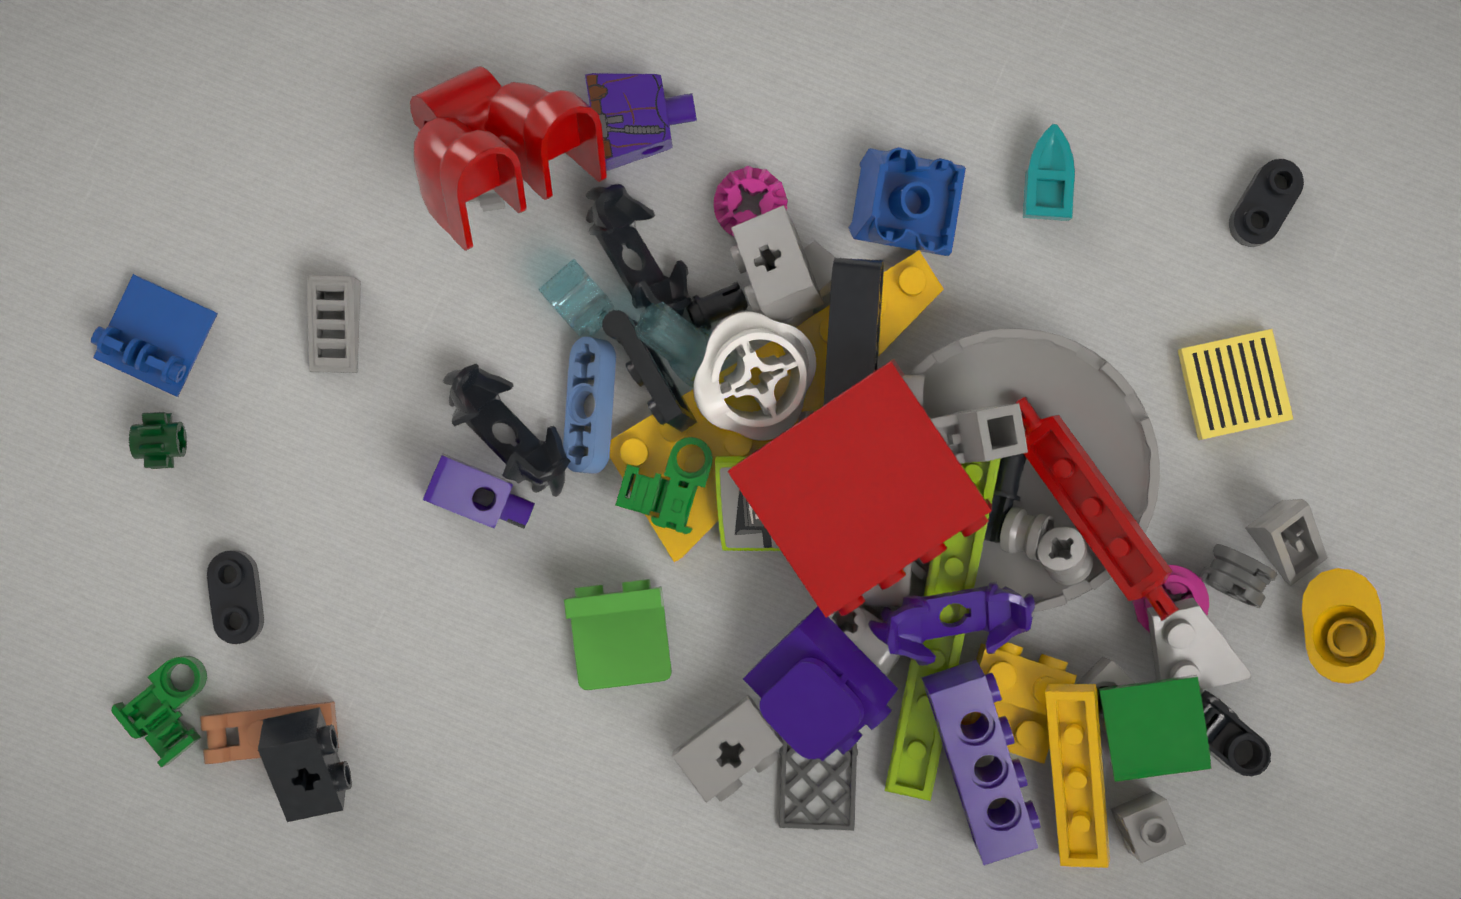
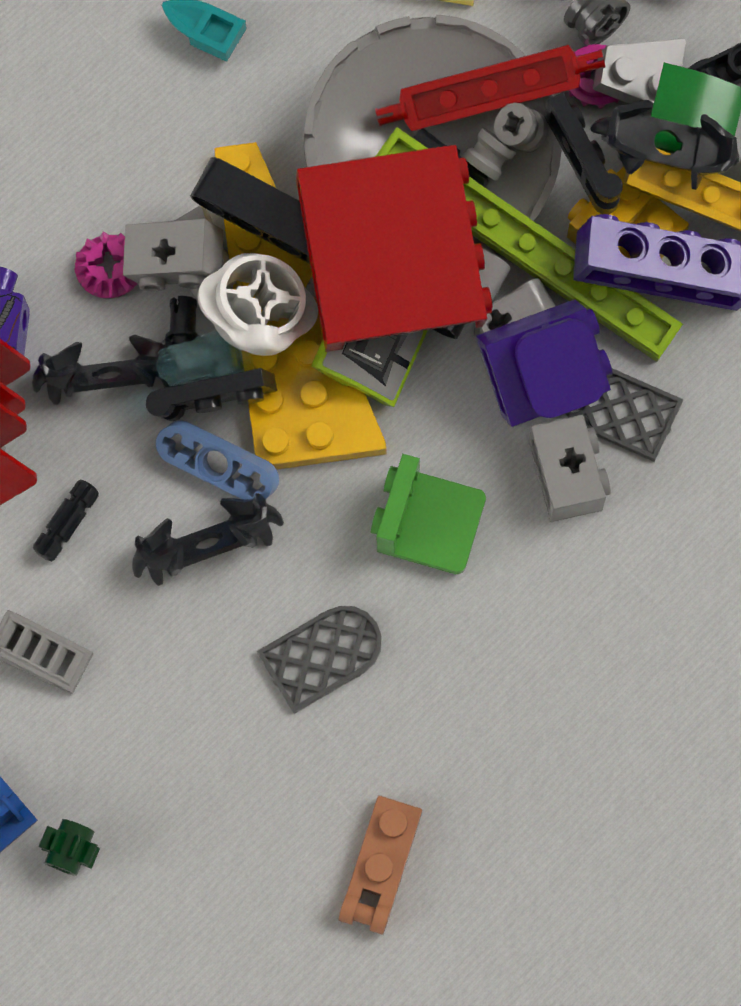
camera: 65 degrees left, 15 degrees down
green piece [111,656,207,768] -> none
black plate [207,551,264,644] -> none
black brick [258,707,352,822] -> none
torso [423,453,535,529] -> none
clear light blue brick [538,259,614,337] -> none
green piece [615,437,713,534] -> none
blue slope [848,147,966,256] -> none
dark purple piece [868,582,1035,666] -> none
light grey brick [931,403,1028,463] -> none
none -> black axle [33,480,99,562]
none -> dark grey window [257,606,381,714]
none -> black plate [545,92,623,214]
none -> black piece [590,100,739,190]

